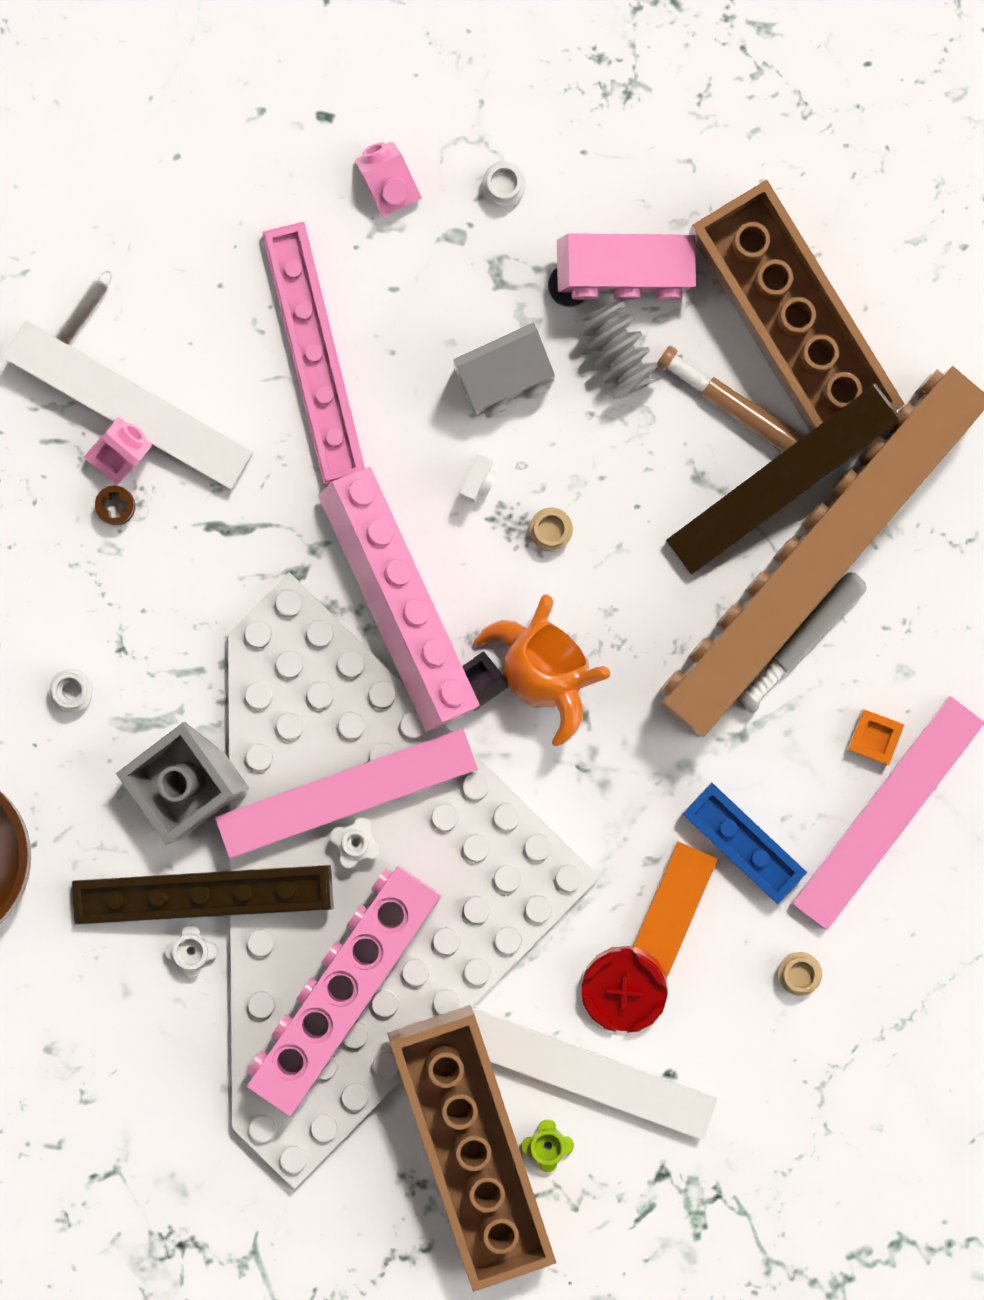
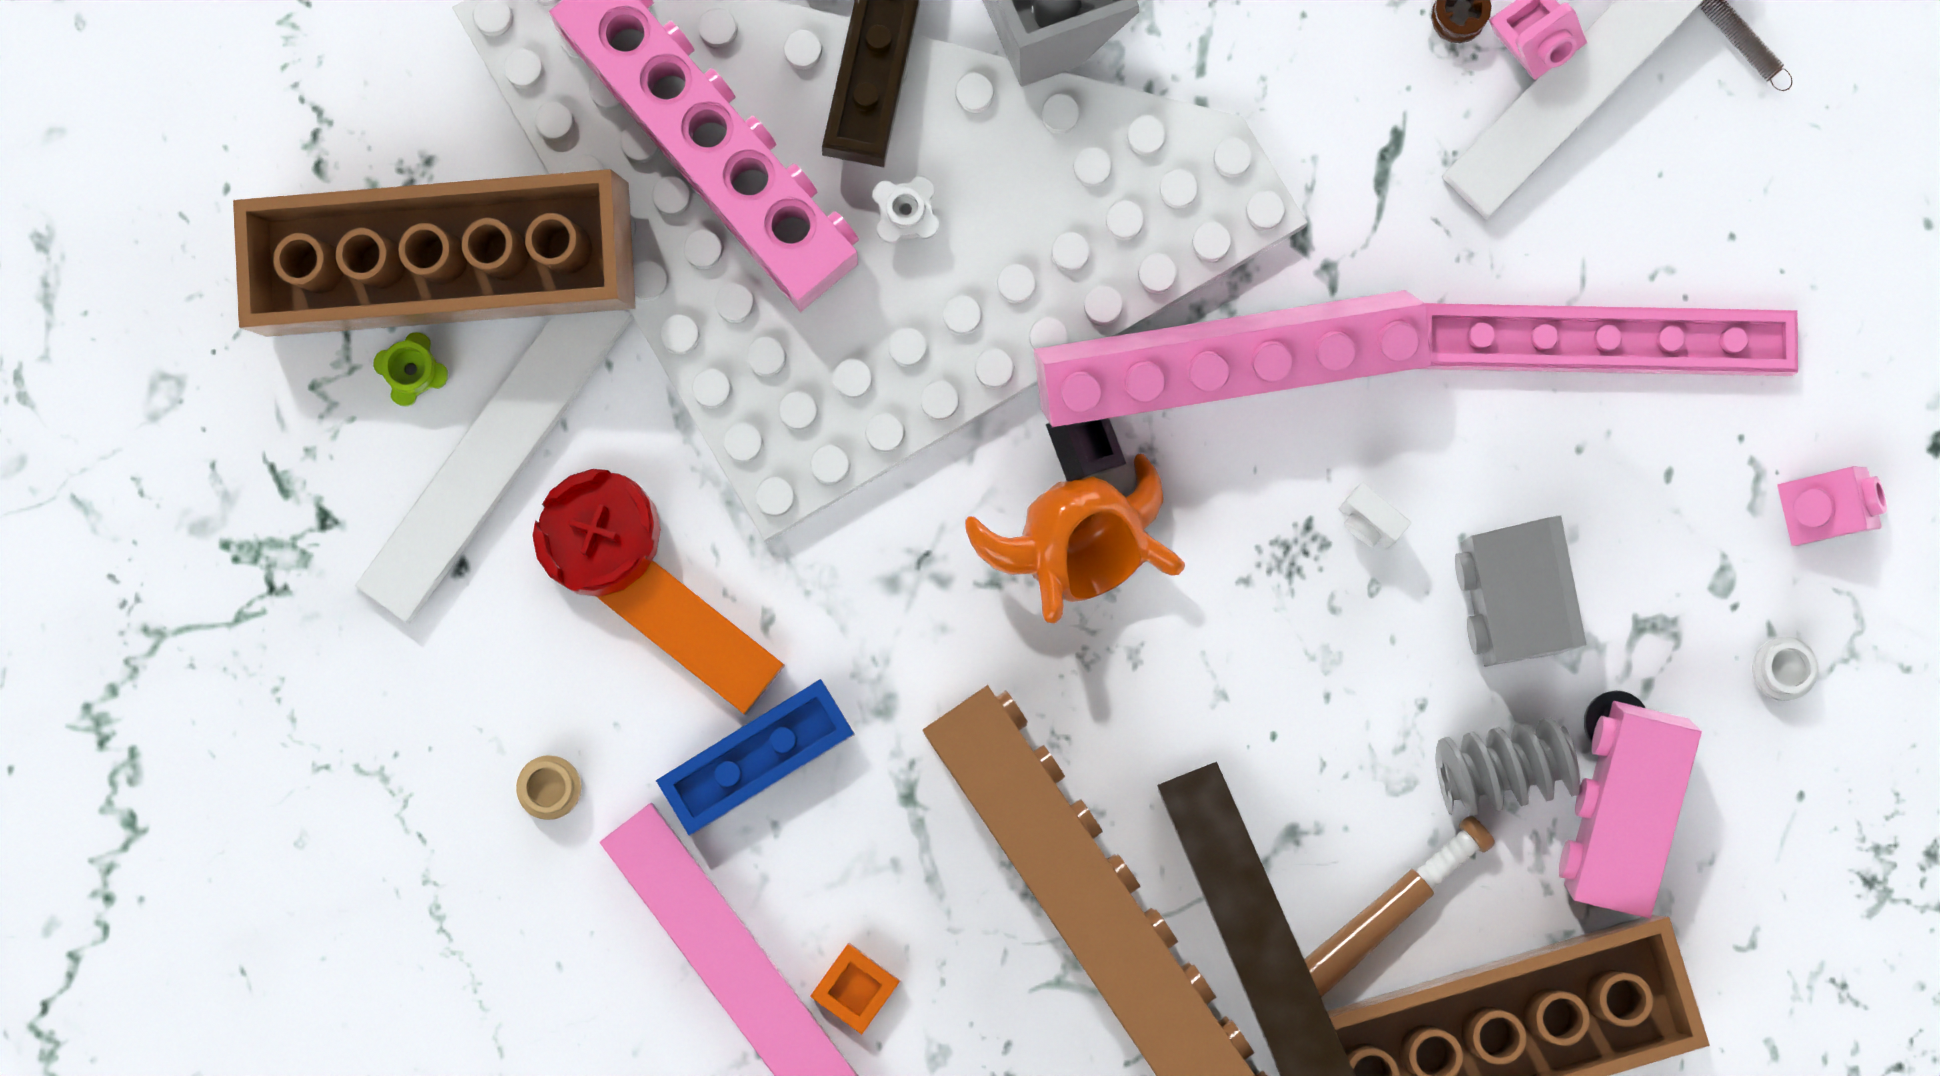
camera: 110 degrees right, 5 degrees down
bright pink tile [215,728,478,858] -> none
tan plate [529,507,573,551] -> none
light grey piece [736,572,867,713] -> none

